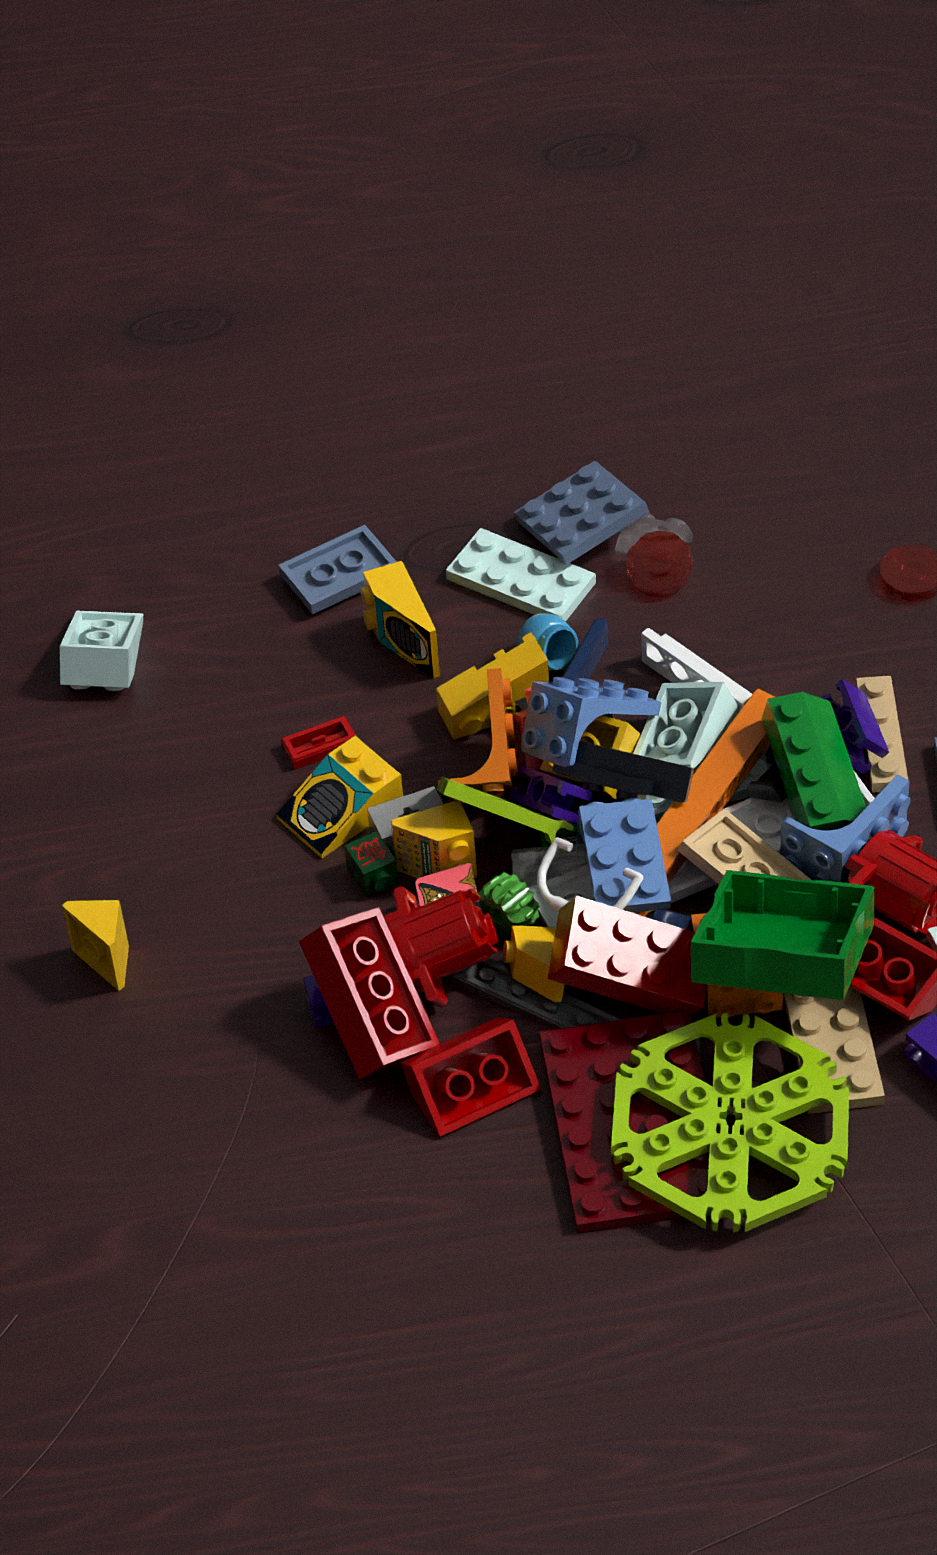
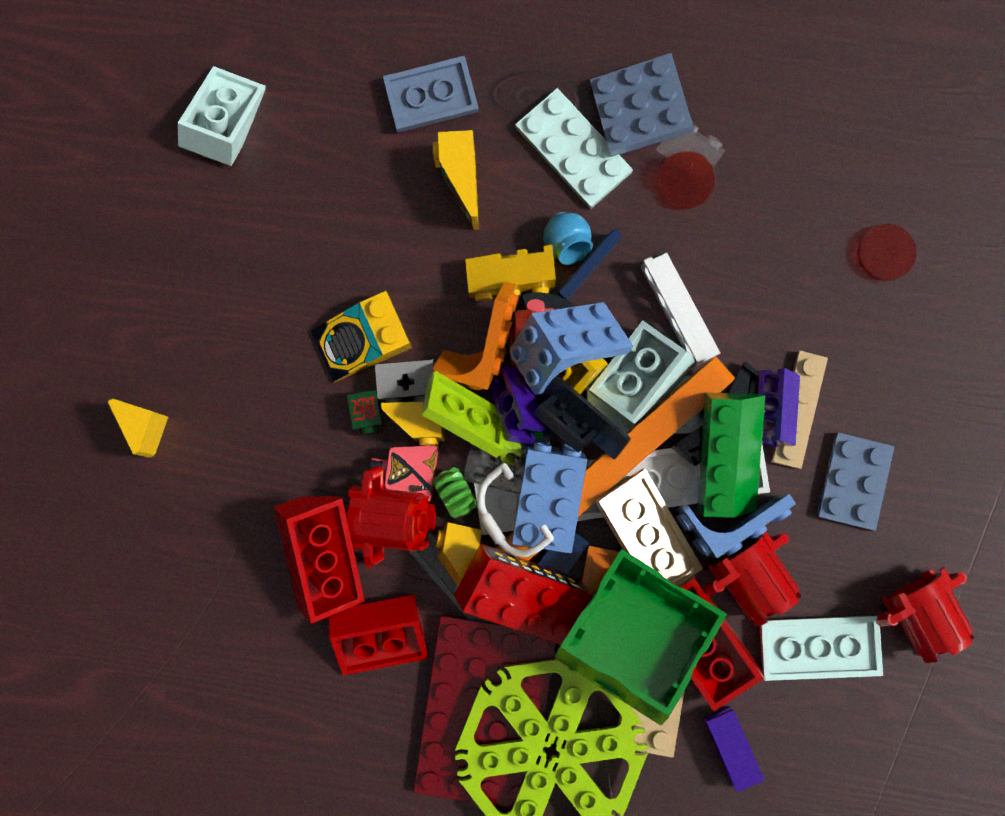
camera: 20 degrees right, 35 degrees up
red tile [280,715,357,770] -> none

